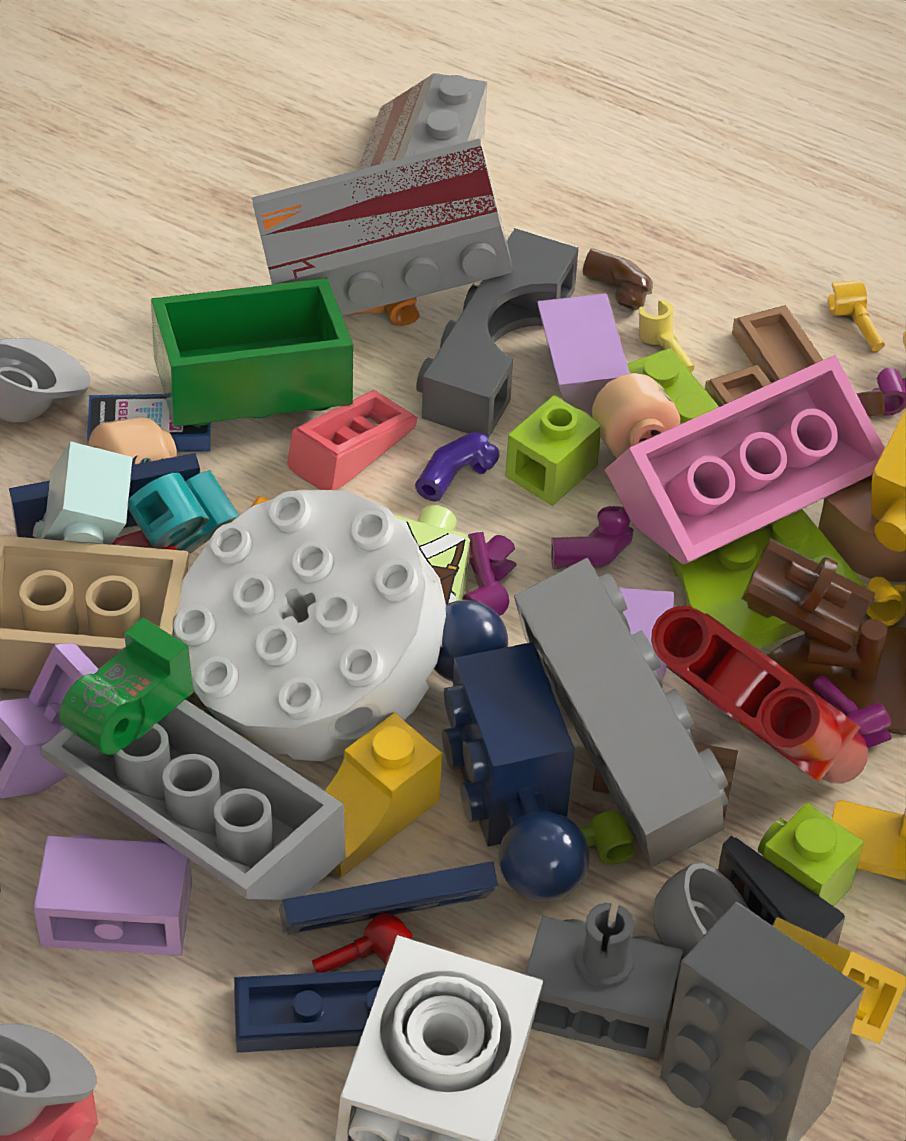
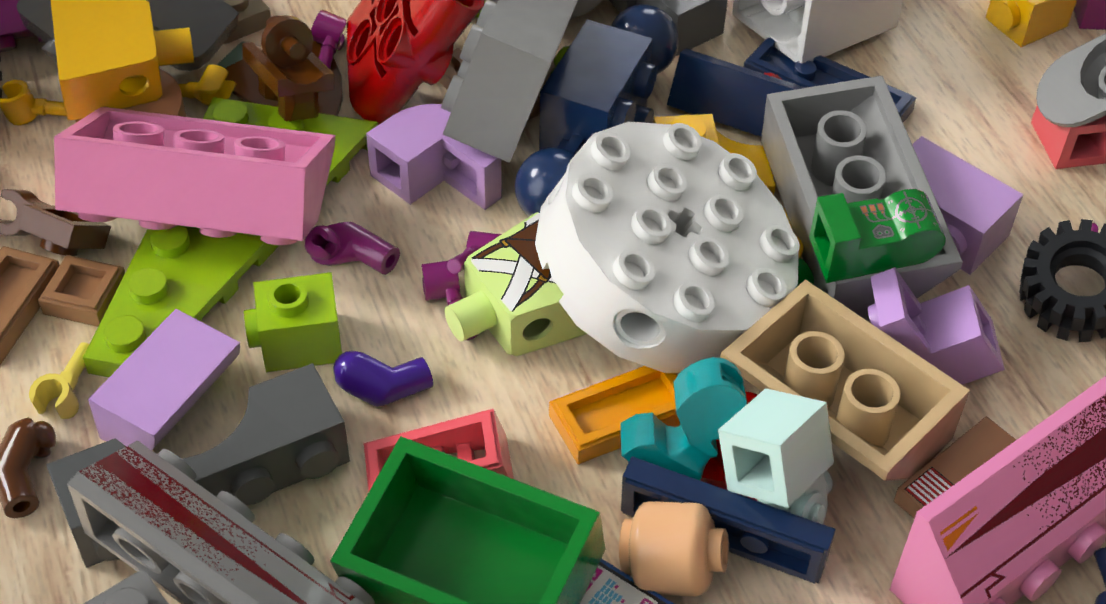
camera: 140 degrees left, 0 degrees up
light nougat head [592,373,680,458] -> none

